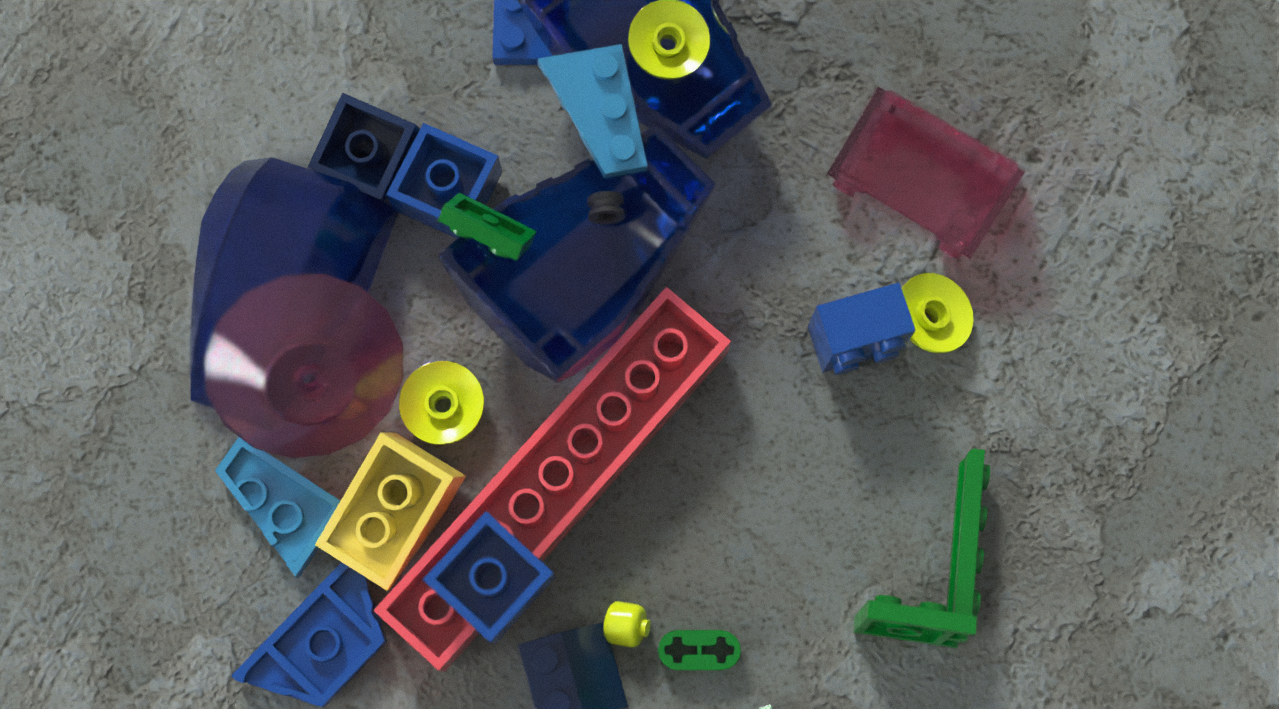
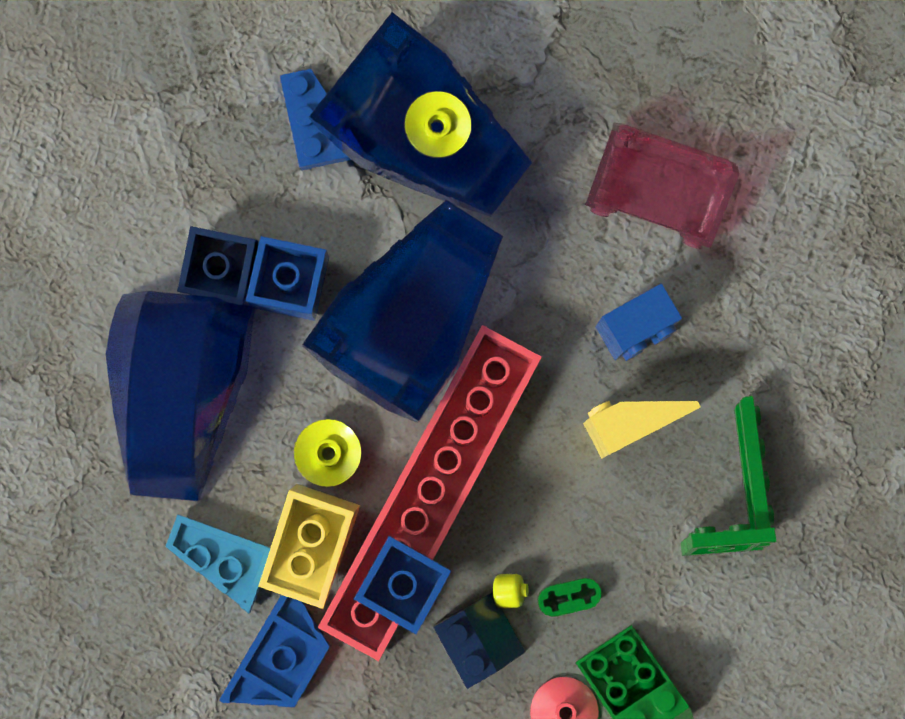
camera: 15 degrees left, 5 degrees up
clear pink dish [204,274,404,458] -> none
green plate [438,192,537,261] -> none
dark azure wing [538,44,647,178] -> none
dark grey bush [587,191,625,225] -> none
neon yellow dish [901,273,973,353] -> none
none -> light yellow slope [583,401,701,459]

